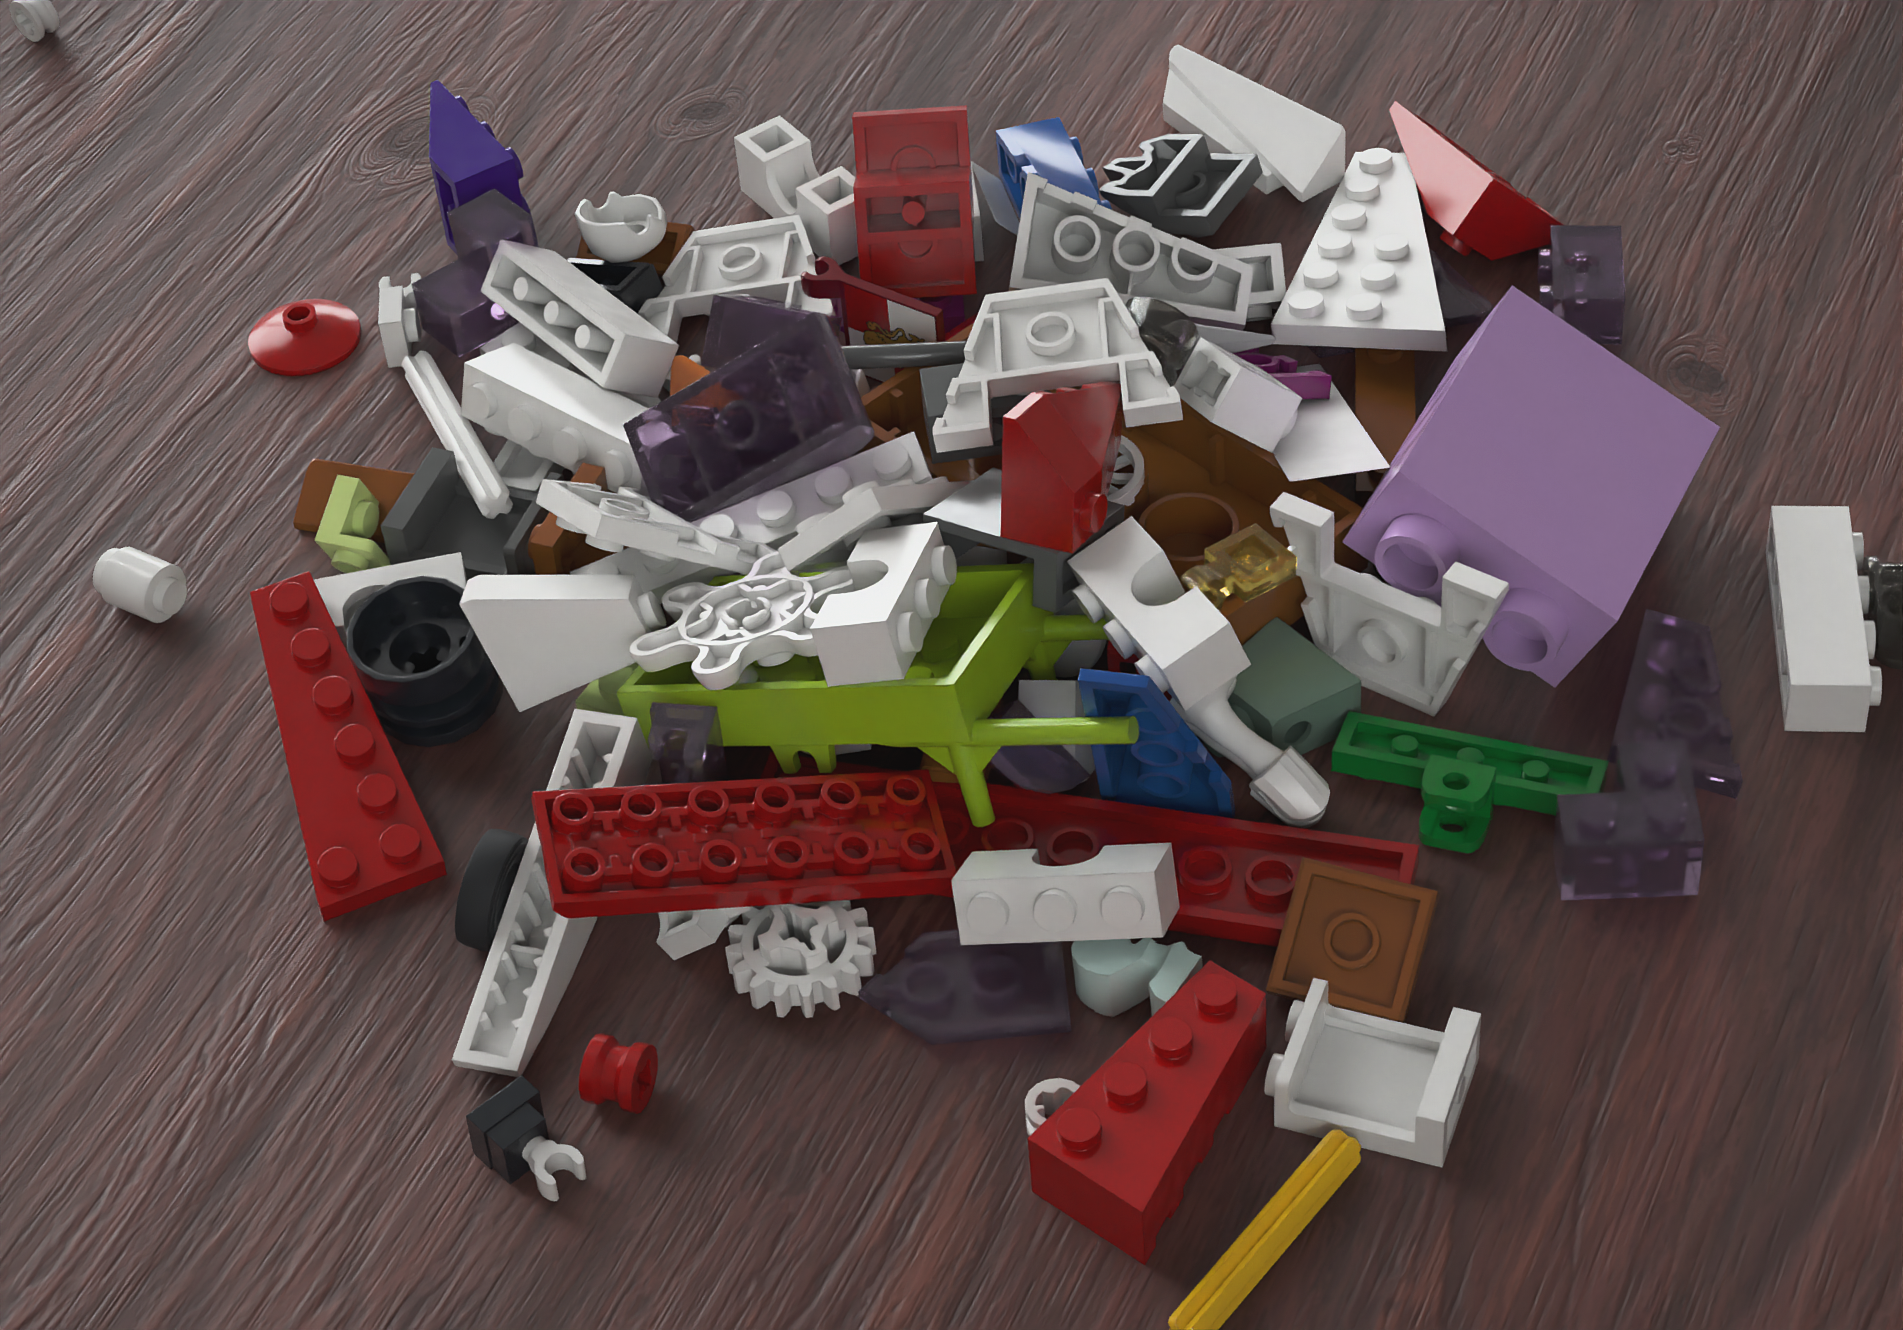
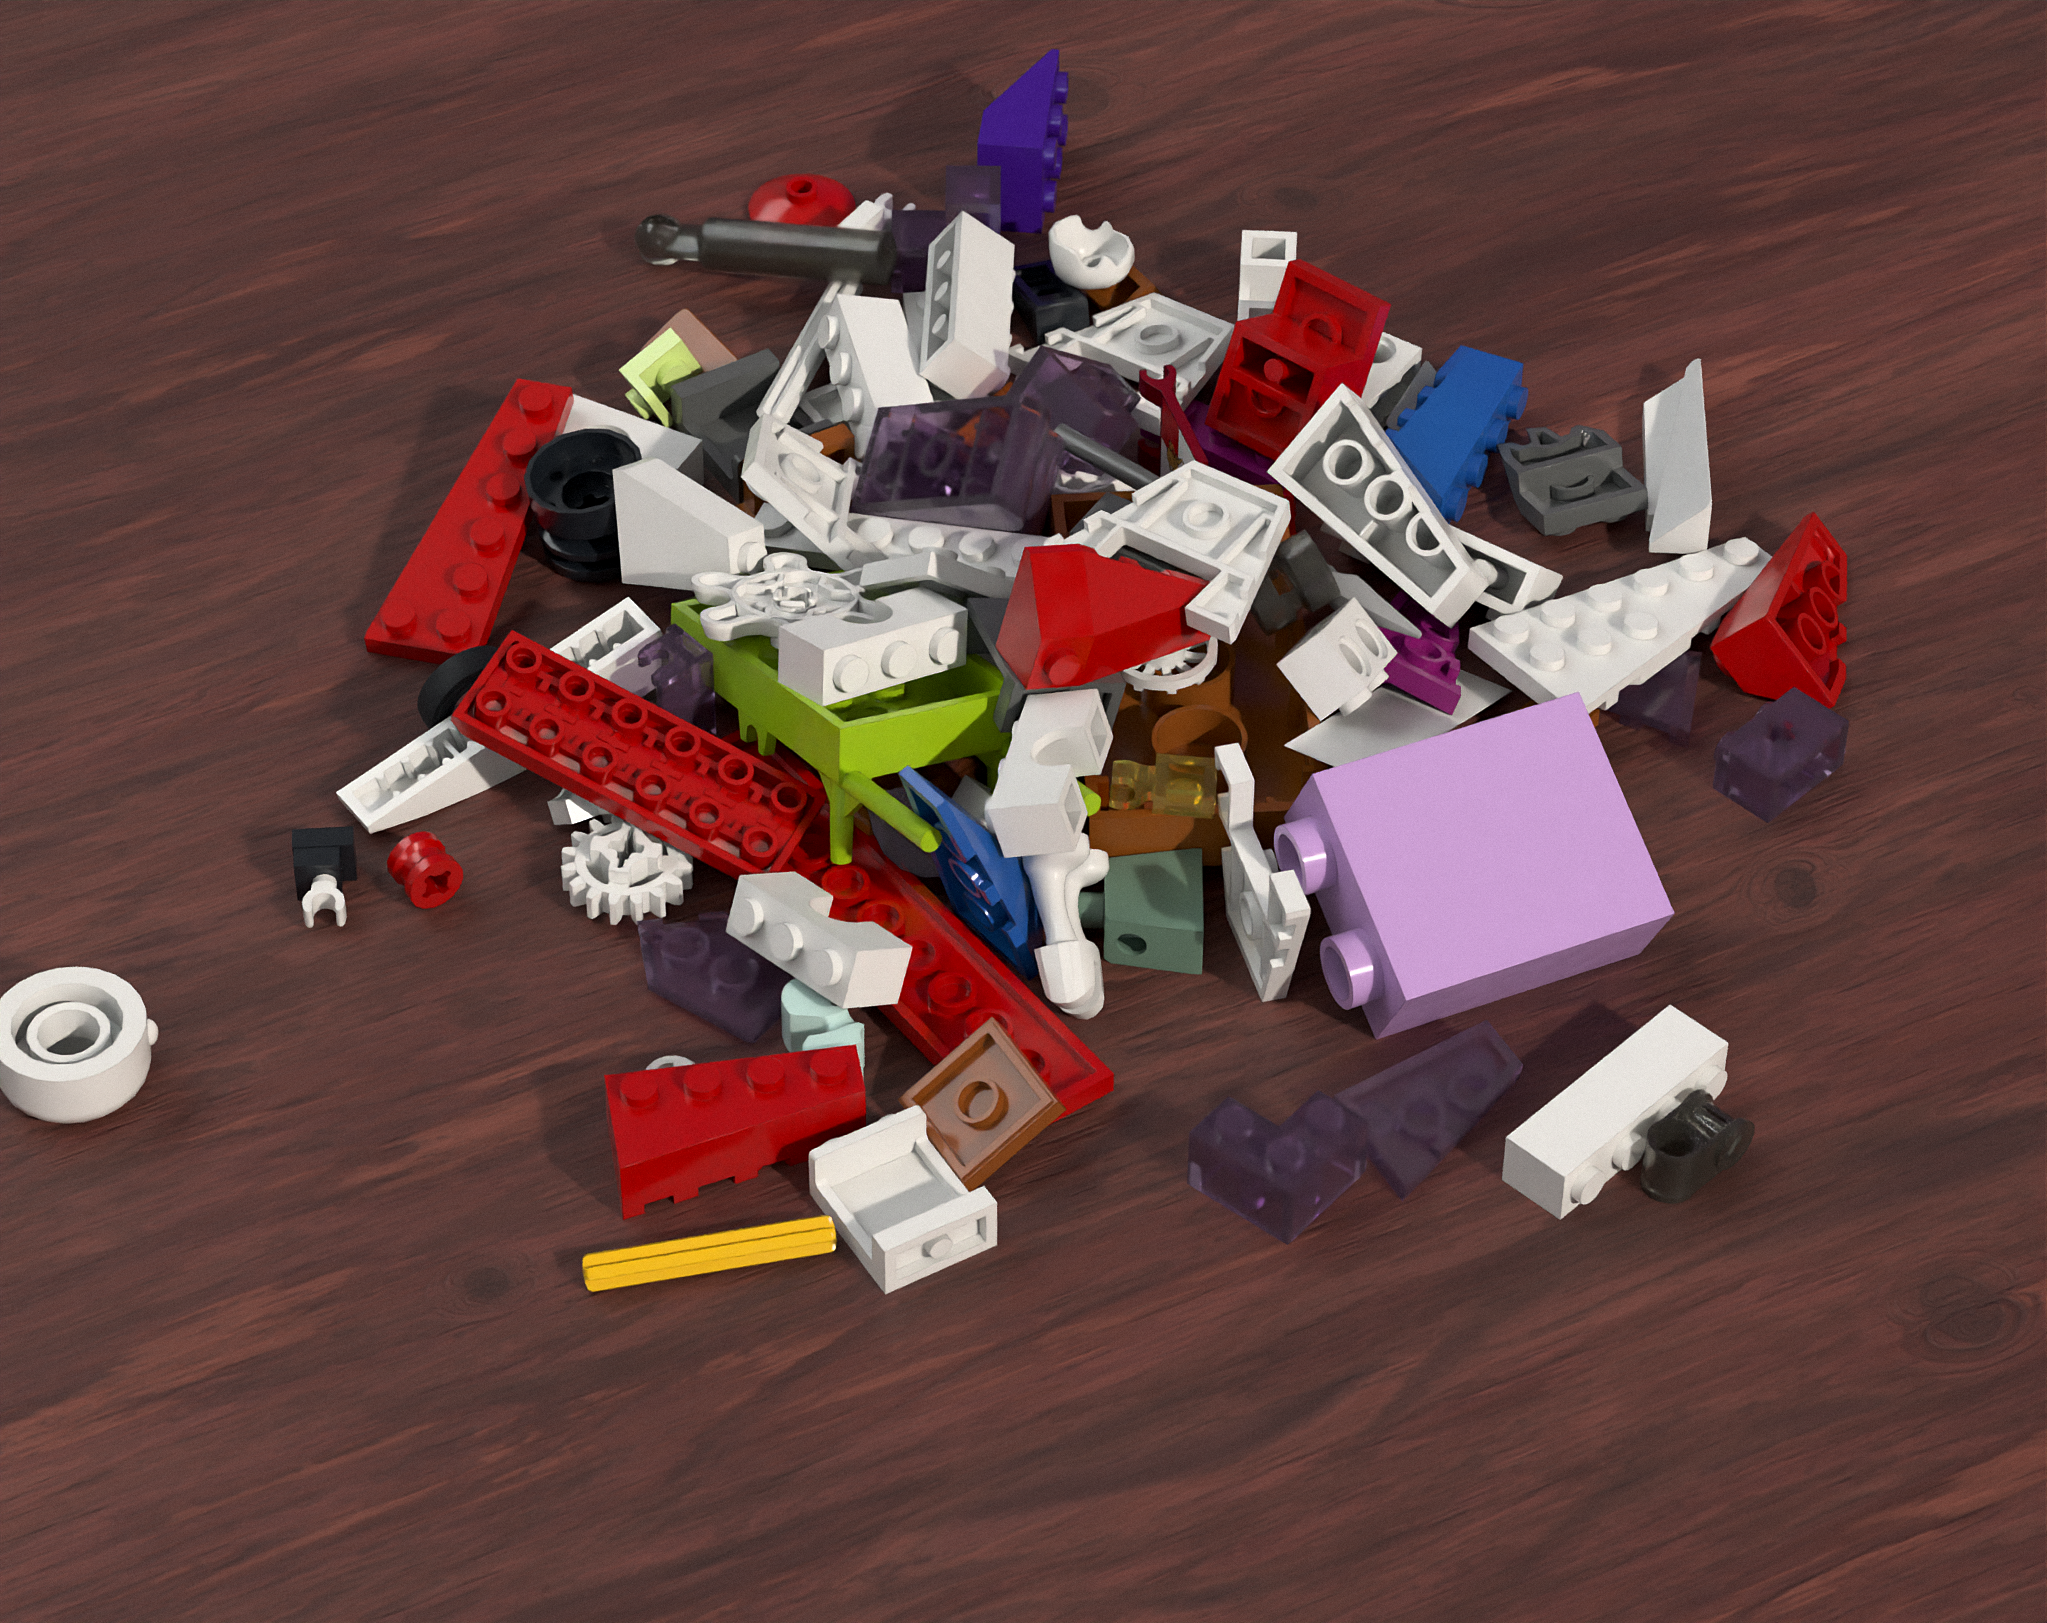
camera: 35 degrees right, 0 degrees up
white brick [93,547,187,623] -> none
green plate [1331,711,1609,853] -> none
none -> clear smoke piece [634,213,897,286]

